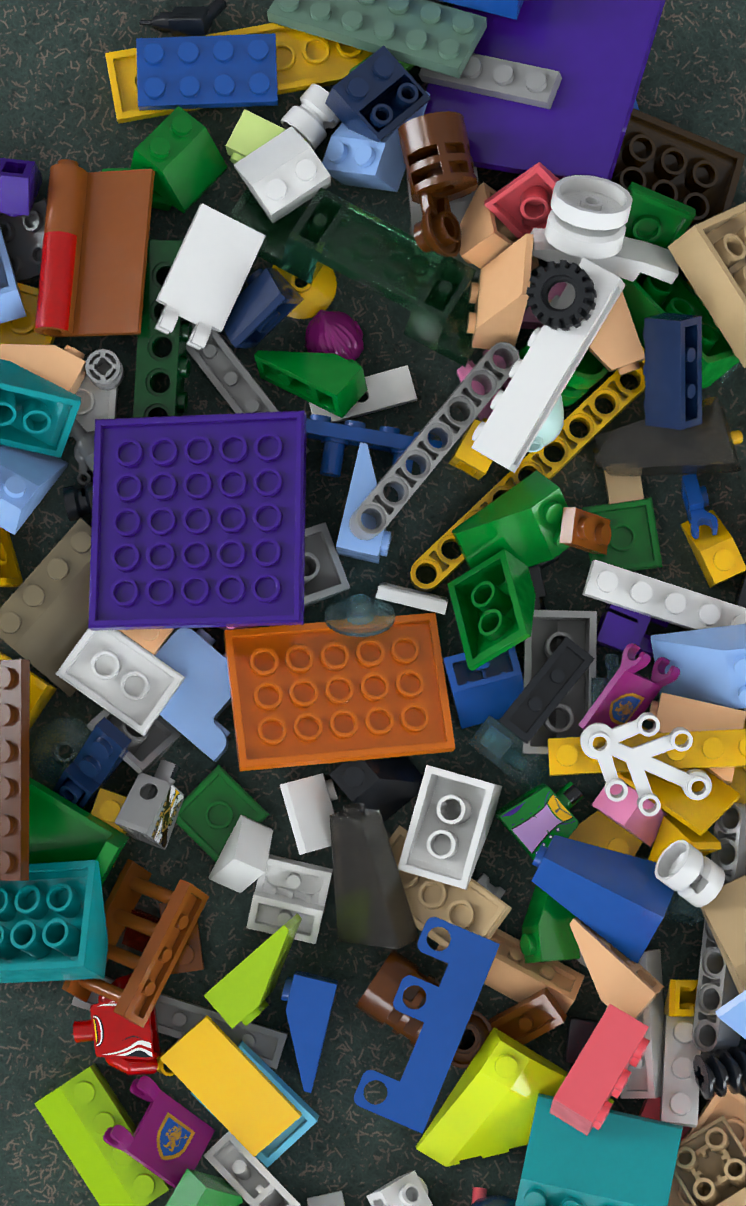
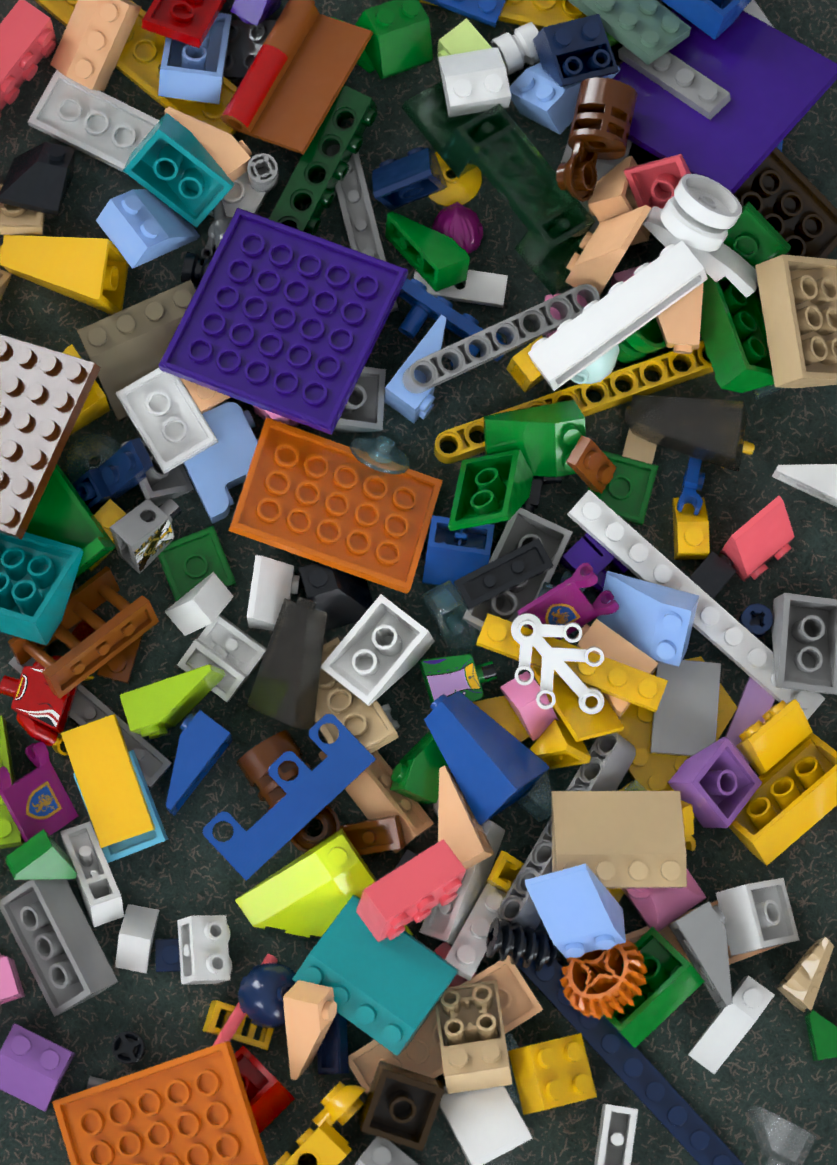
camera: 10 degrees right, 5 degrees down
white tile [154,203,266,350] -> none
white tile [376,582,449,615] -> none
black tyre [526,260,597,331] -> none
dark blue brick [643,313,702,430] -> none
white wheel [655,840,725,907] -> none

